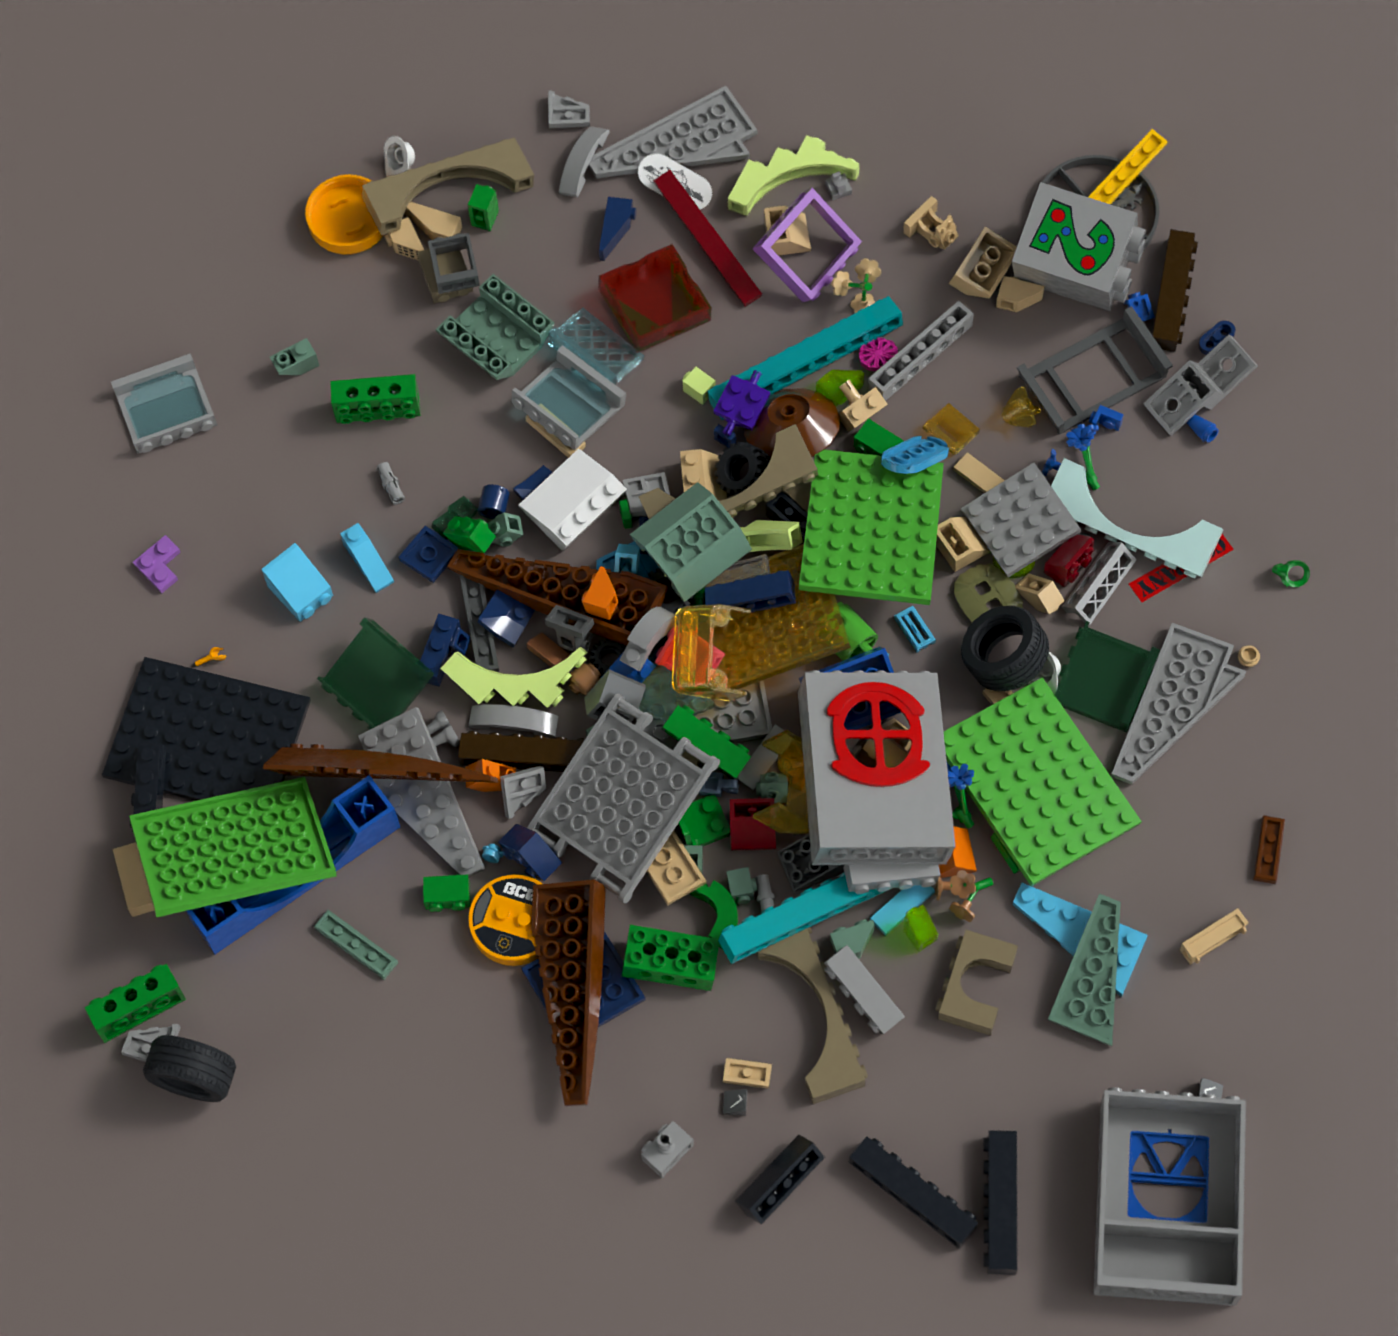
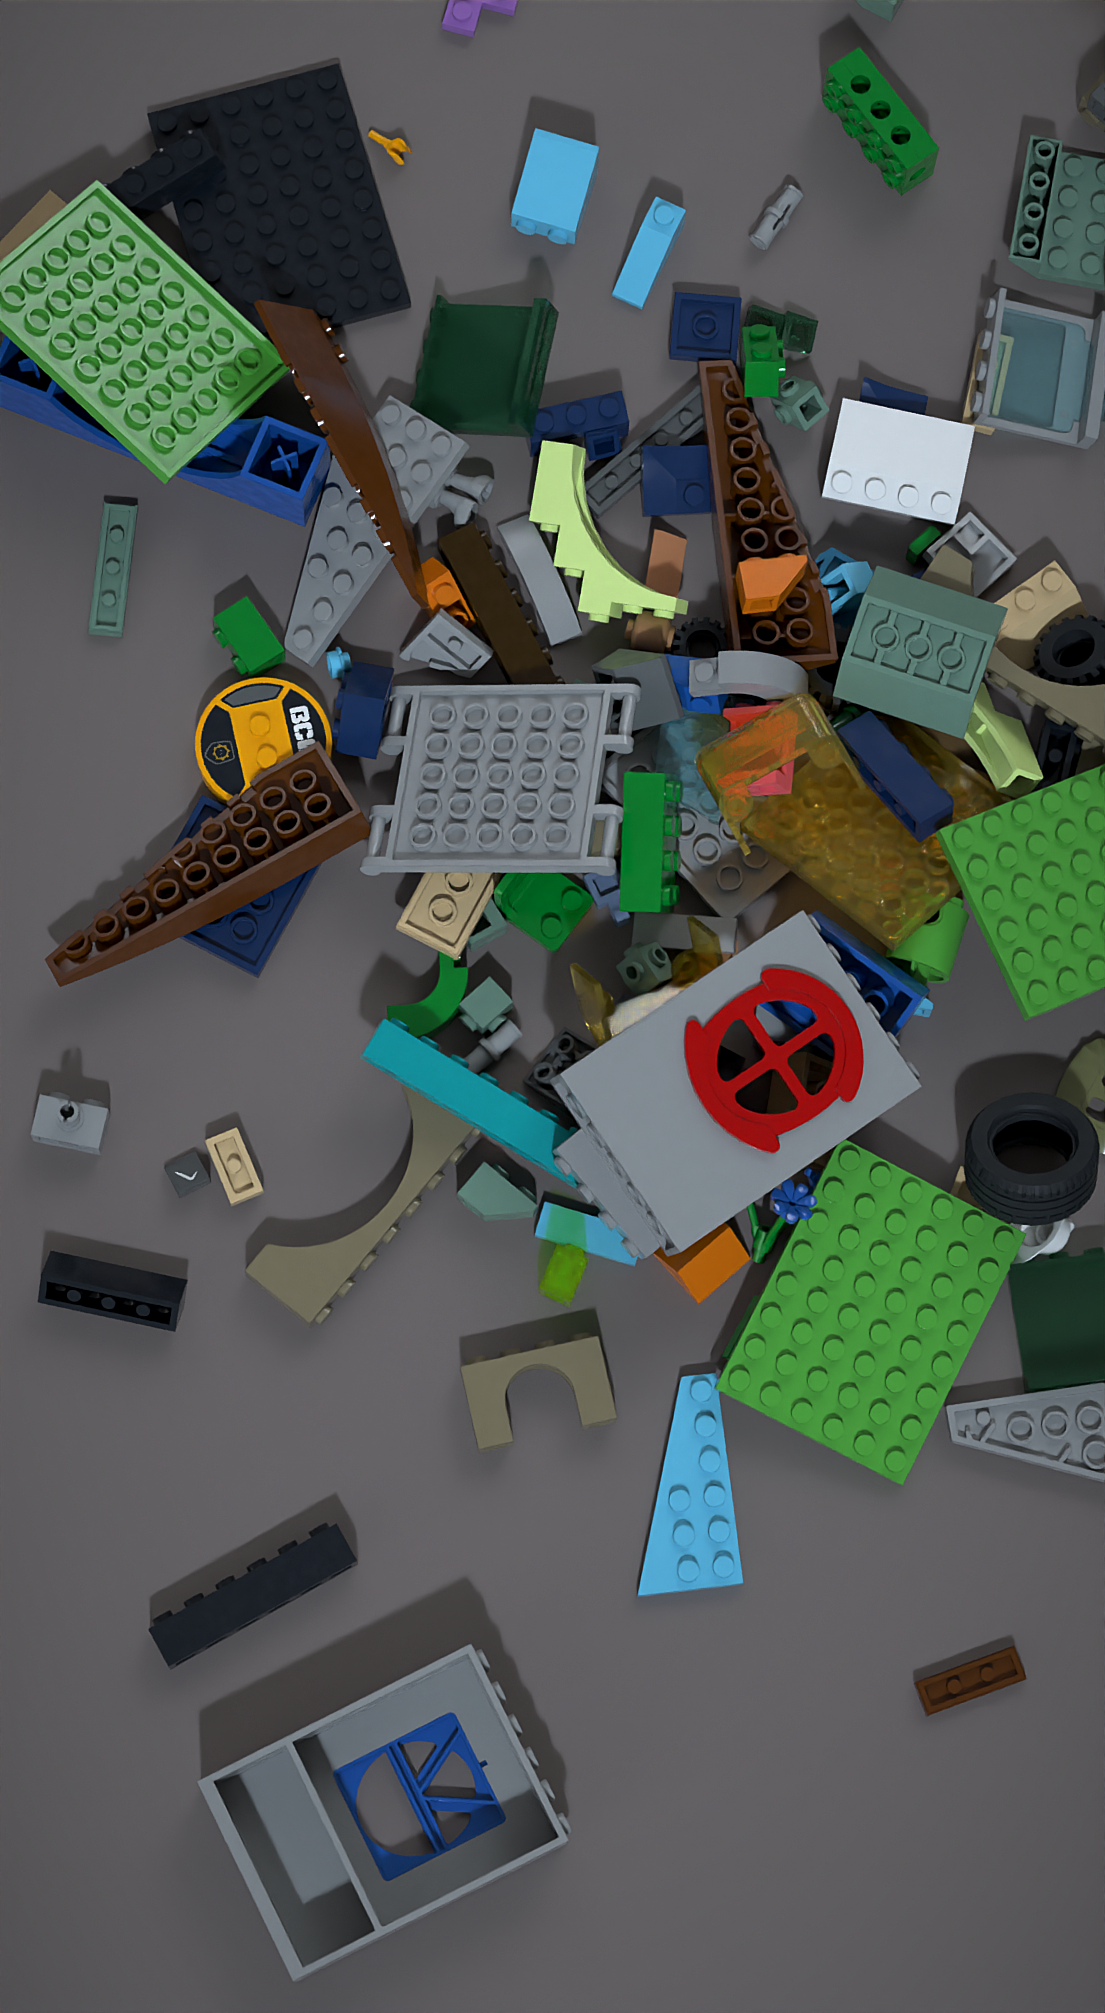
camera: 50 degrees right, 10 degrees up
dark blue piece [477,484,510,519] -> none
dark grey tile [545,605,594,653] -> none
green brick [621,925,719,991] -> none
clear tile [706,554,770,587] -> none
dark red slope [730,798,776,851] -> none
light grey brick [824,945,905,1035] -> none
black brick [849,1136,978,1249] -> none
medium azure tile [894,605,936,653] -> none
medium nougat plant [935,870,993,922] -> none
sand green wing [1048,893,1121,1047] -> none
tan container [1180,908,1249,965] -> none
slope [1198,1078,1223,1098] -> none

